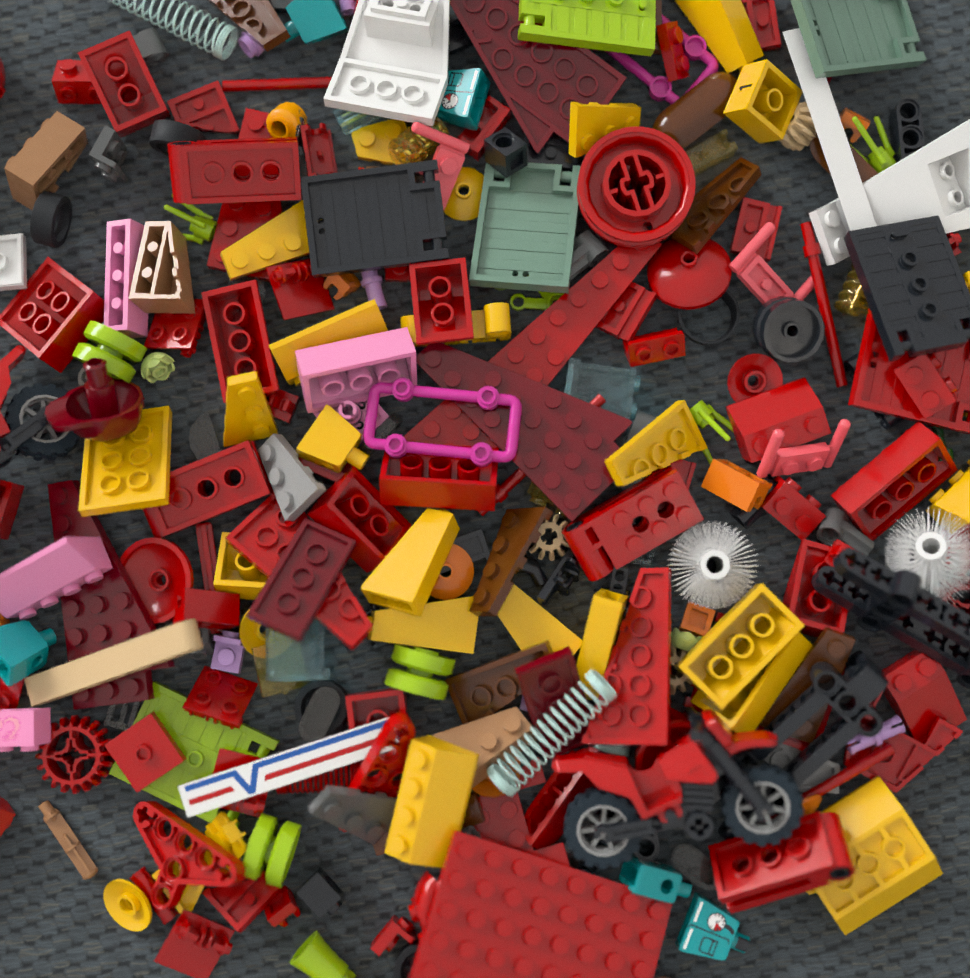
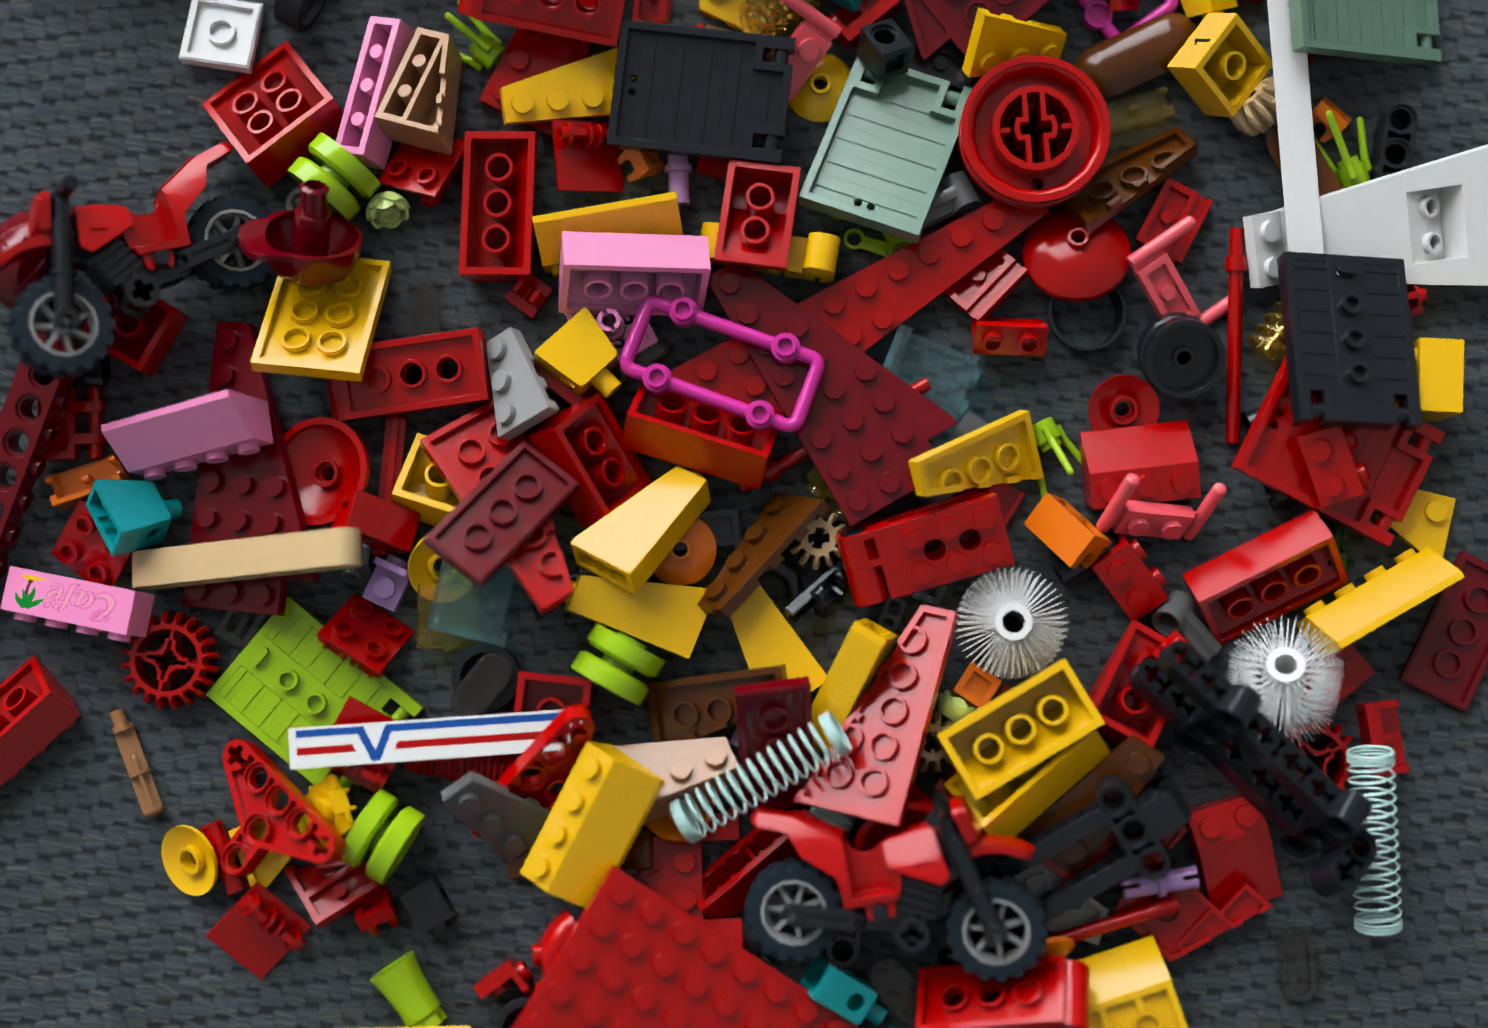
camera: 15 degrees right, 0 degrees up
red plate [104,711,187,793] -> none
yellow wing [223,371,278,447] -> none

